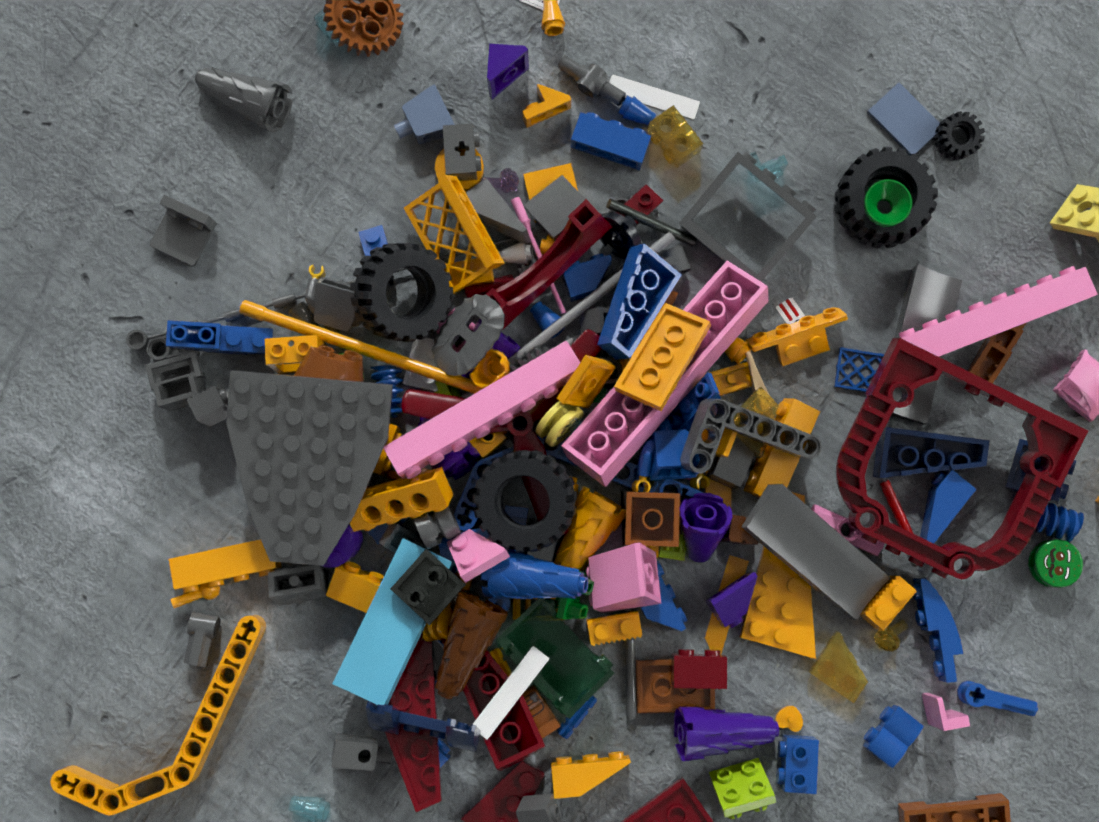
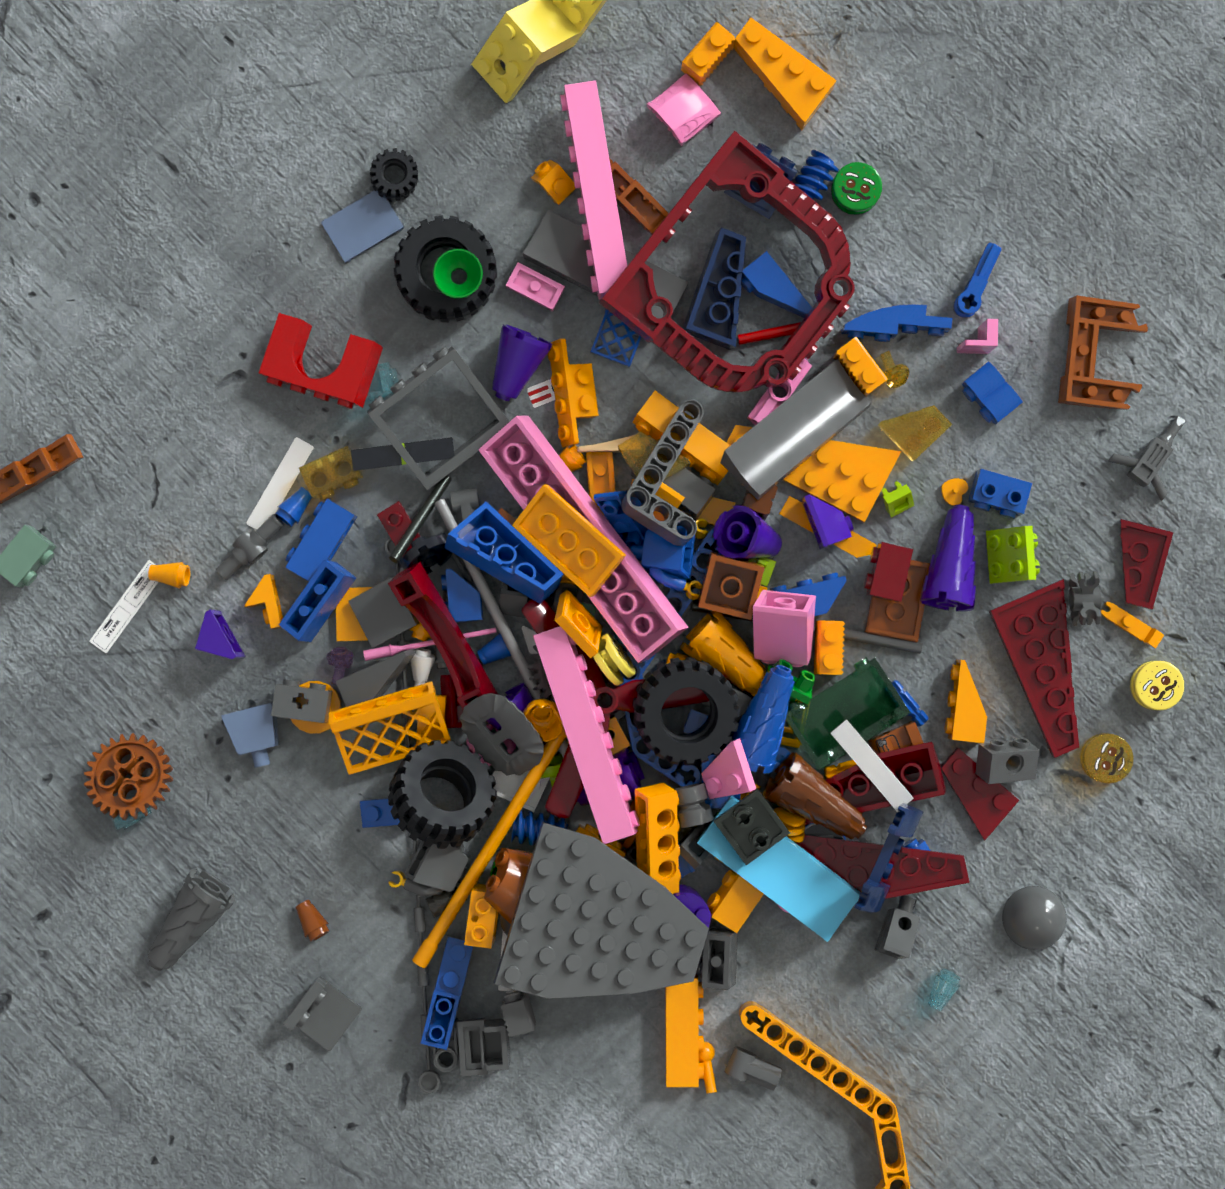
camera: 80 degrees left, 5 degrees up
none -> red arch [259,313,383,409]
none -> blue brick [279,560,356,642]
none -> dark orange cone [295,900,330,942]
none -> black sticker [351,437,455,471]
none -> dark purple cone [492,324,552,402]
none -> bright pink plate [506,262,565,311]
none -> light orange bracket [531,160,575,205]
none -> lime tile [882,481,915,518]

